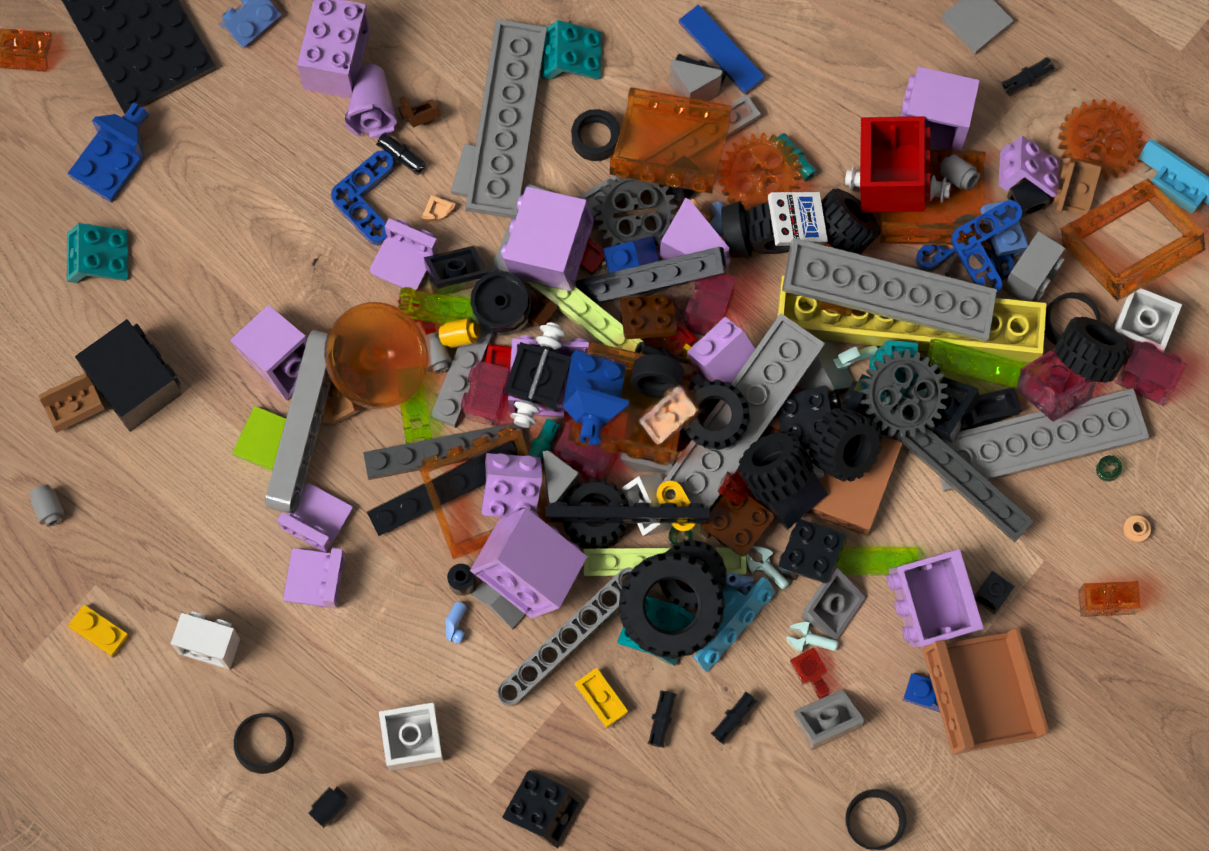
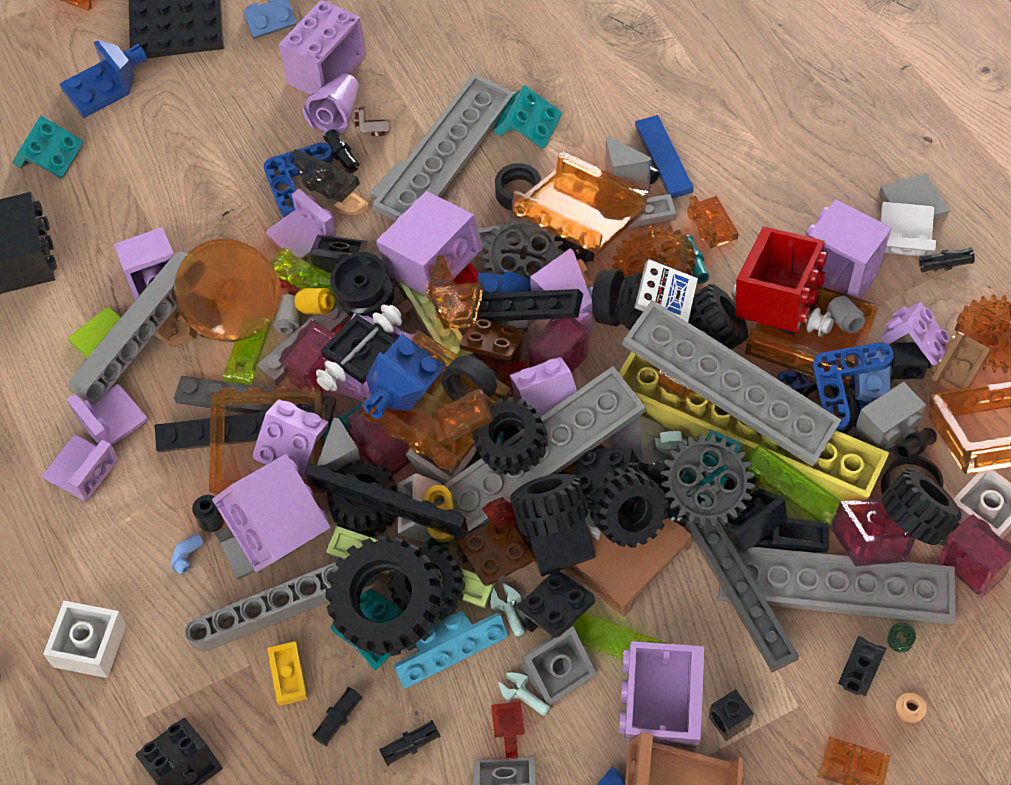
camera: 25 degrees right, 15 degrees down
light blue arm [726,572,755,595] -> none
none -> clear smoke bracket [292,149,360,203]
none -> clear orange bracket [426,255,484,329]
none -> clear orange bracket [687,196,739,249]
none -> black hips [838,635,887,696]
none -> white bracket [880,202,936,256]
none -> black pin [894,427,937,460]

